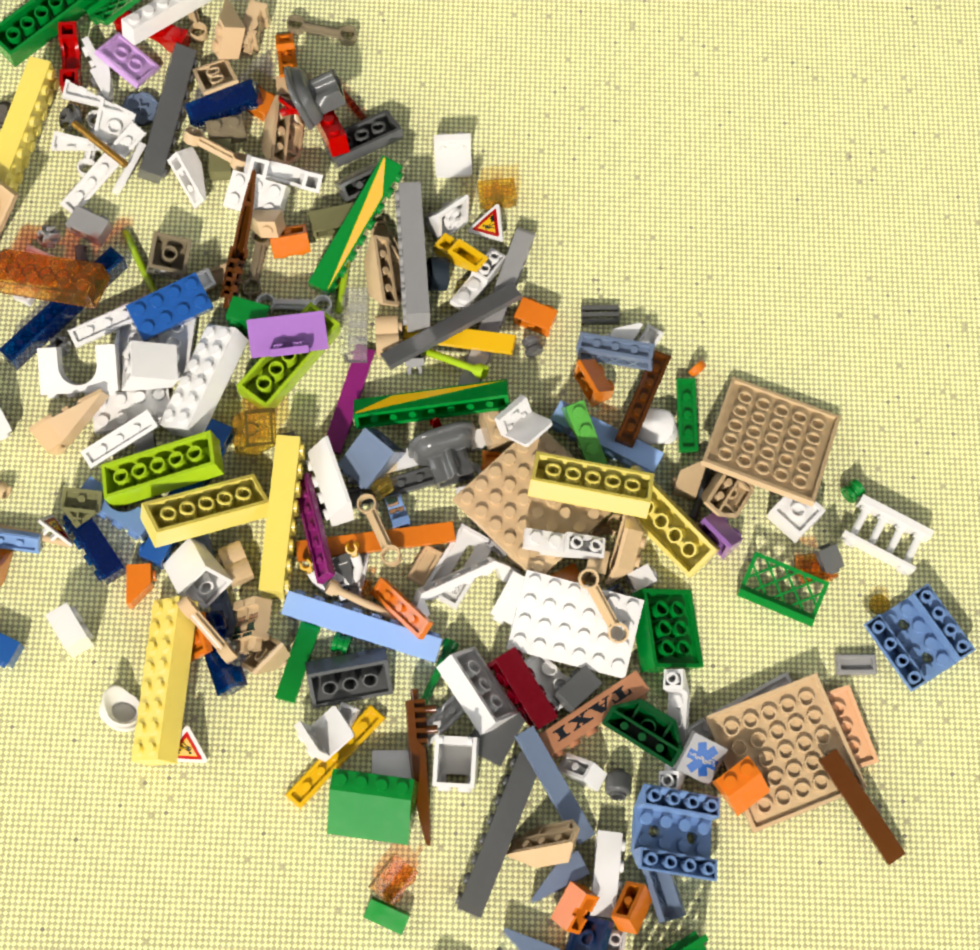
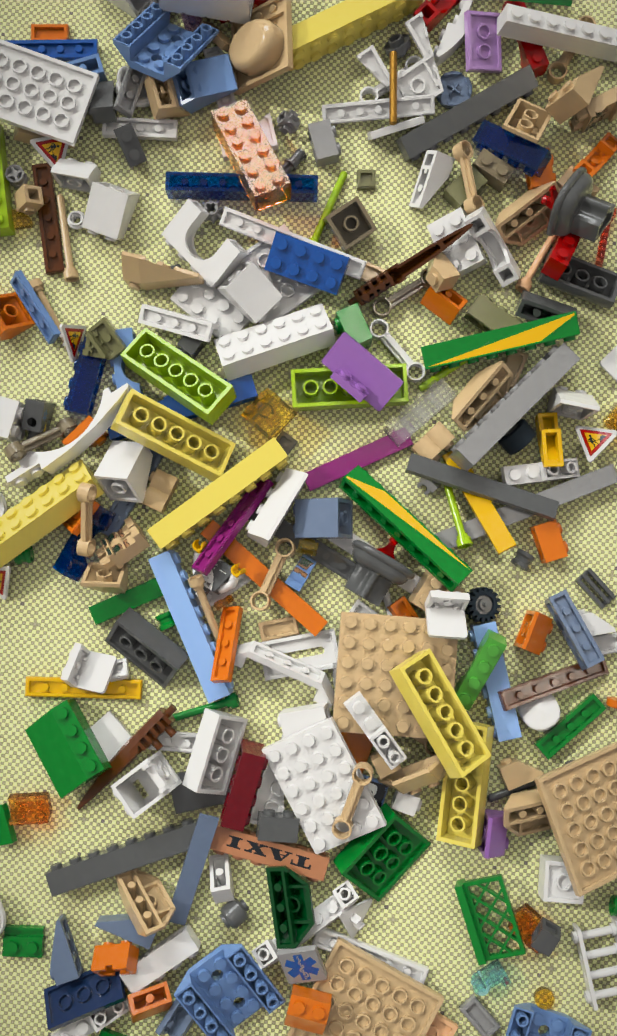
camera: 55 degrees right, 15 degrees up
none -> dark tan piece [3,417,77,463]
none -> white slope [5,383,135,489]
none -> green wheel [14,546,34,565]
none -> dark grey torso [21,398,56,440]
none -> white piece [338,898,373,939]
none -> olive tile [356,170,376,190]
none -> black wheel [465,587,501,622]
none -> clear light blue leg [470,959,511,996]
none -> light nougat piece [515,235,557,293]

